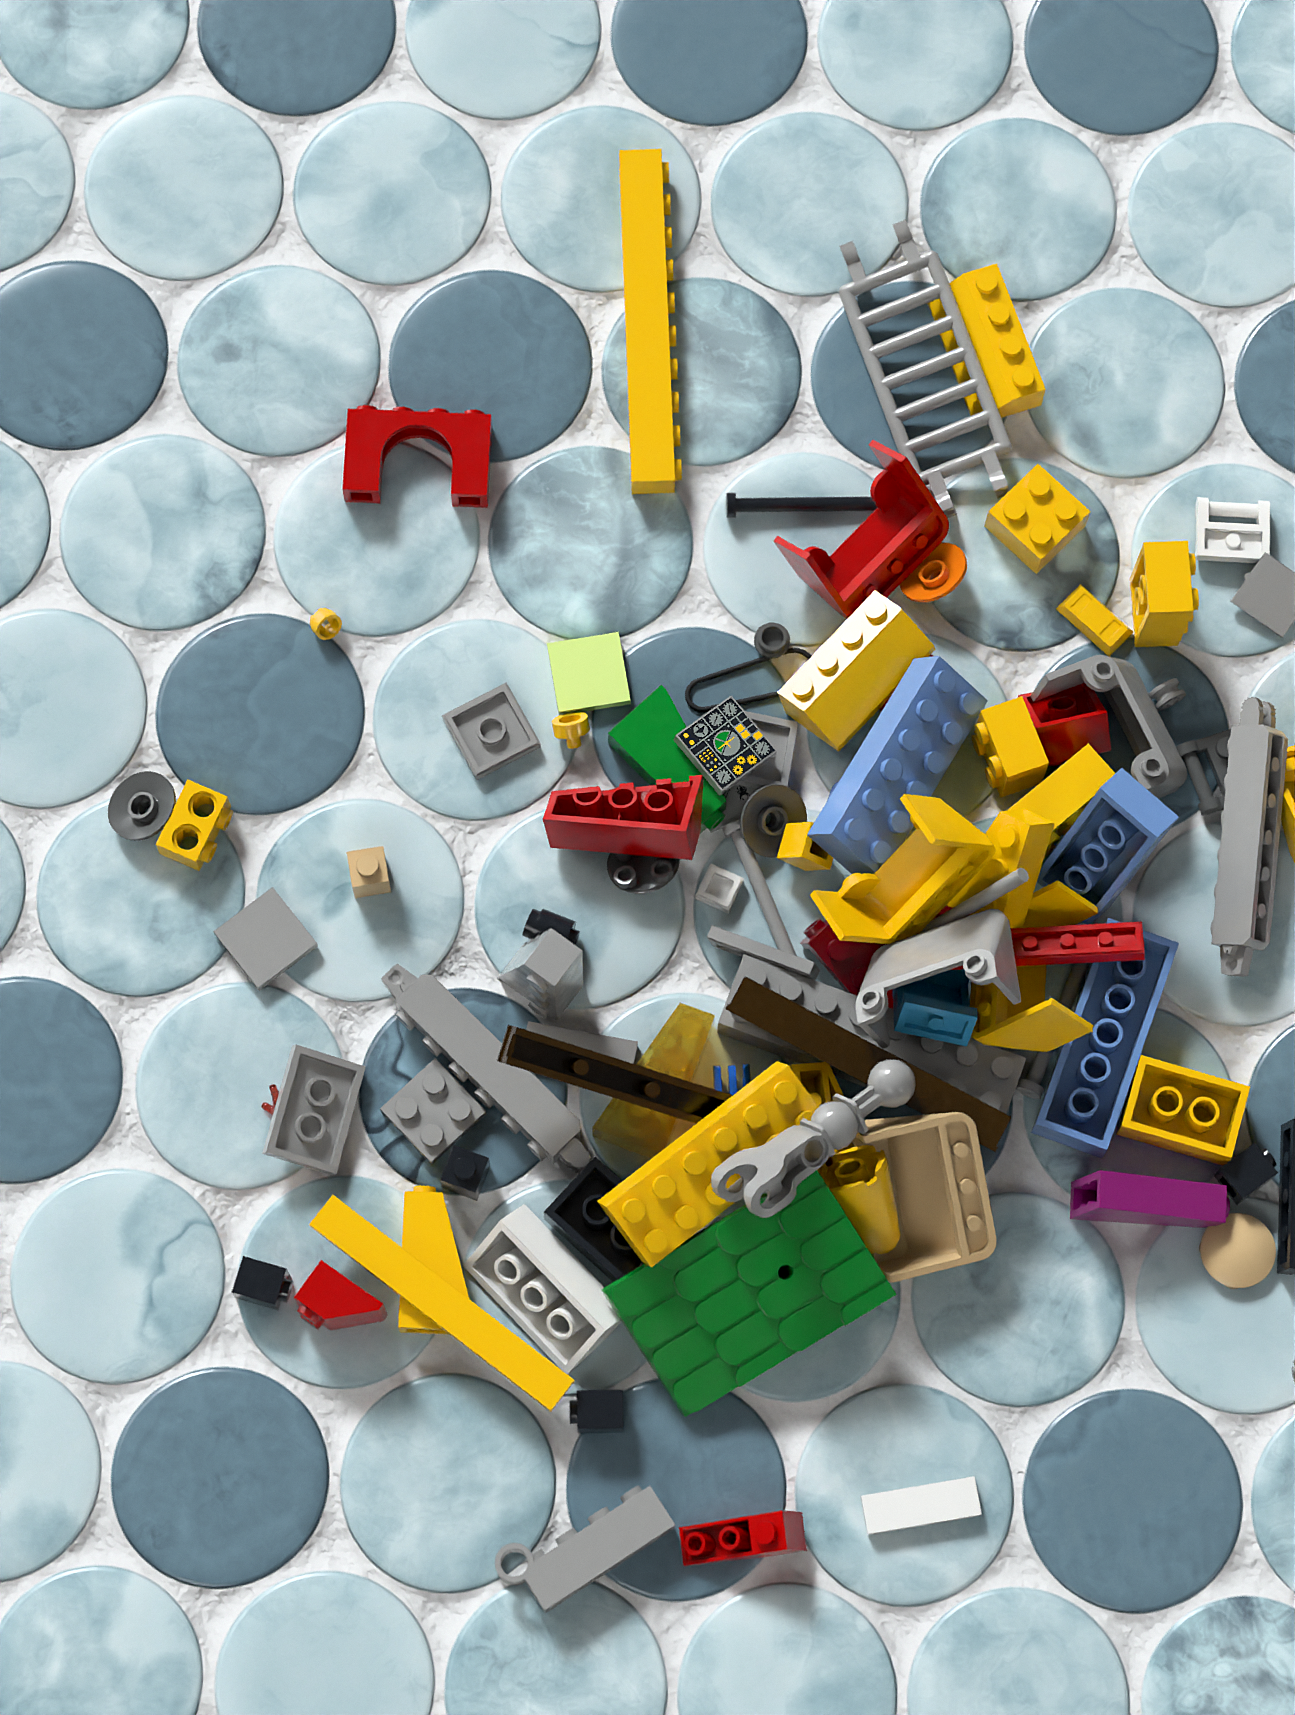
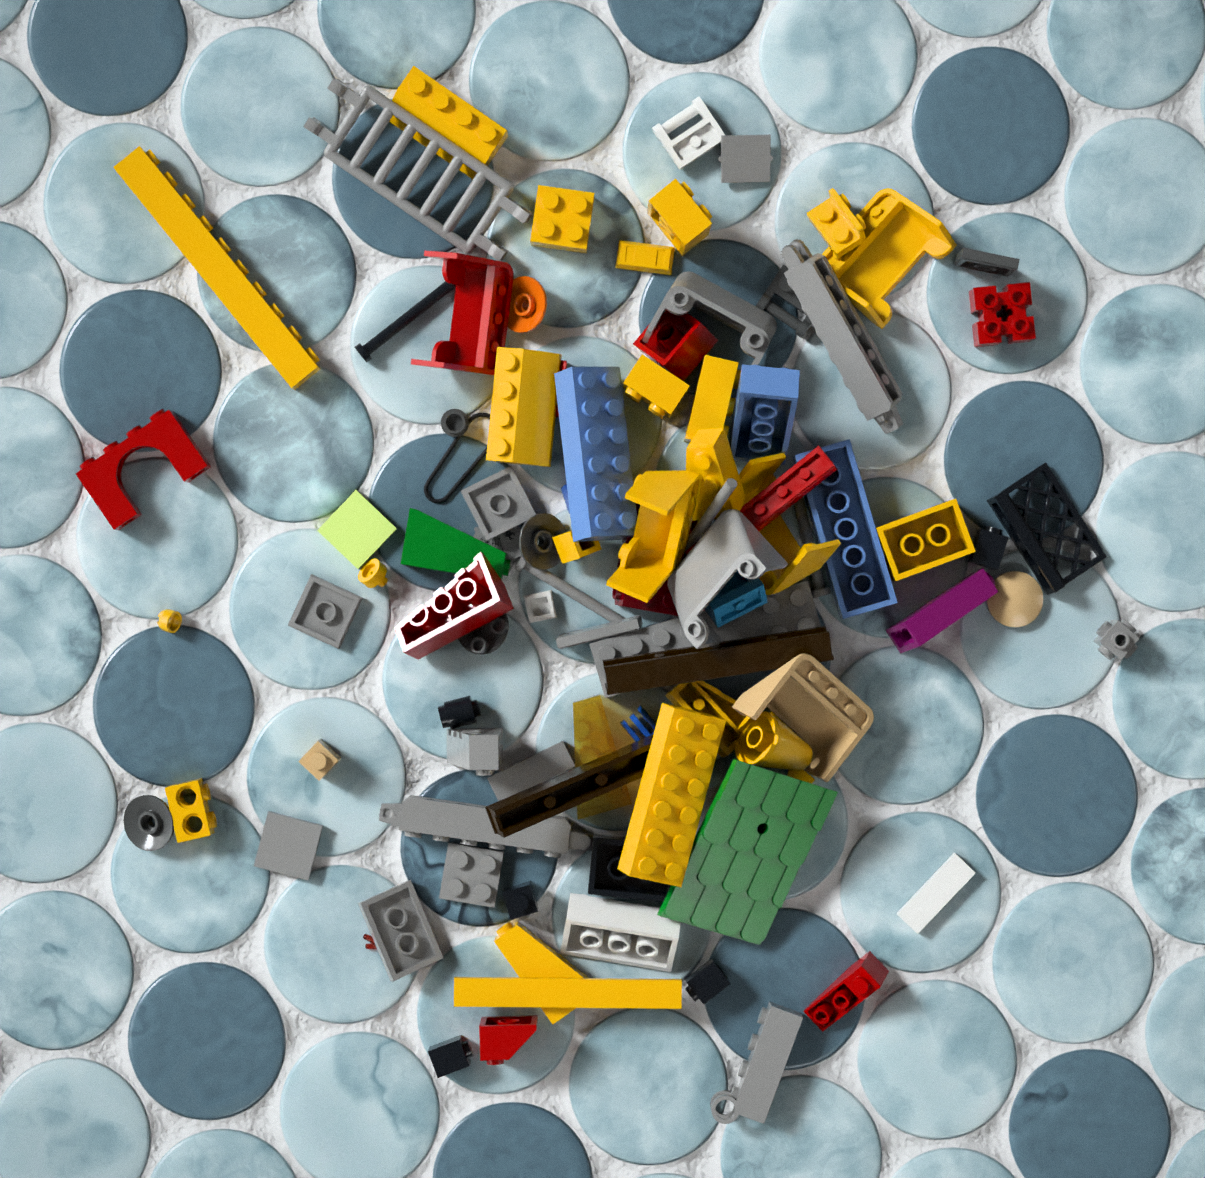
camera: 30 degrees left, 15 degrees up
tile [673,696,777,796] -> none
light grey piece [711,1060,916,1218] -> none
light grey bush [1149,678,1186,711] -> none

